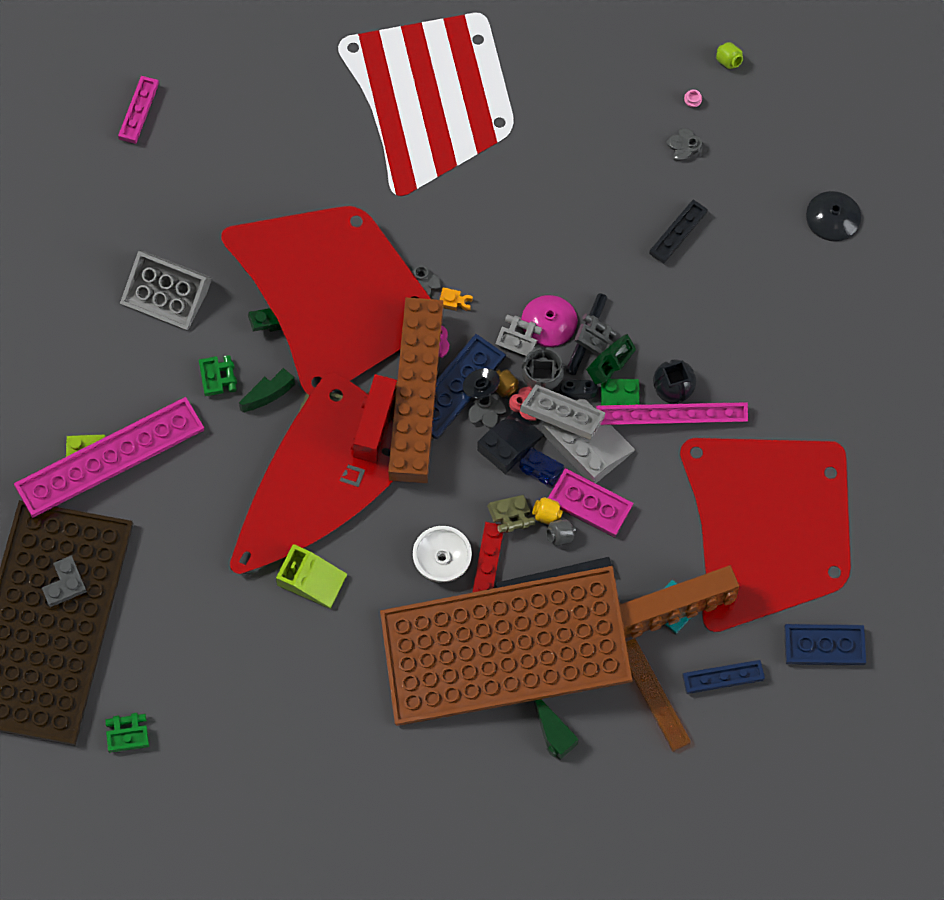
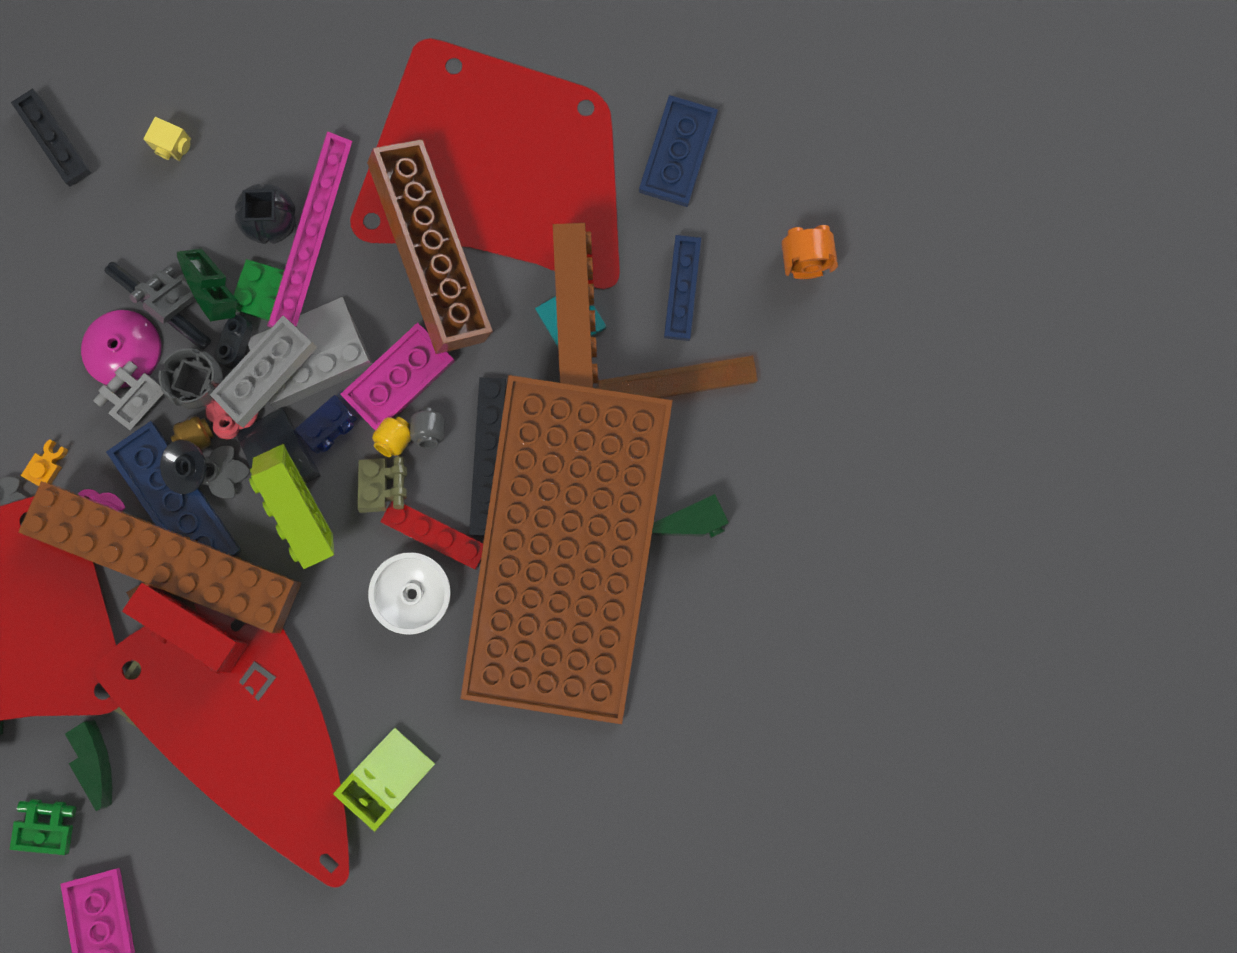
camera: 75 degrees left, 15 degrees up
none -> light yellow brick [144,117,191,161]
none -> lime brick [249,444,334,569]
none -> dark orange brick [367,140,493,354]
none -> orange brick [781,225,838,279]

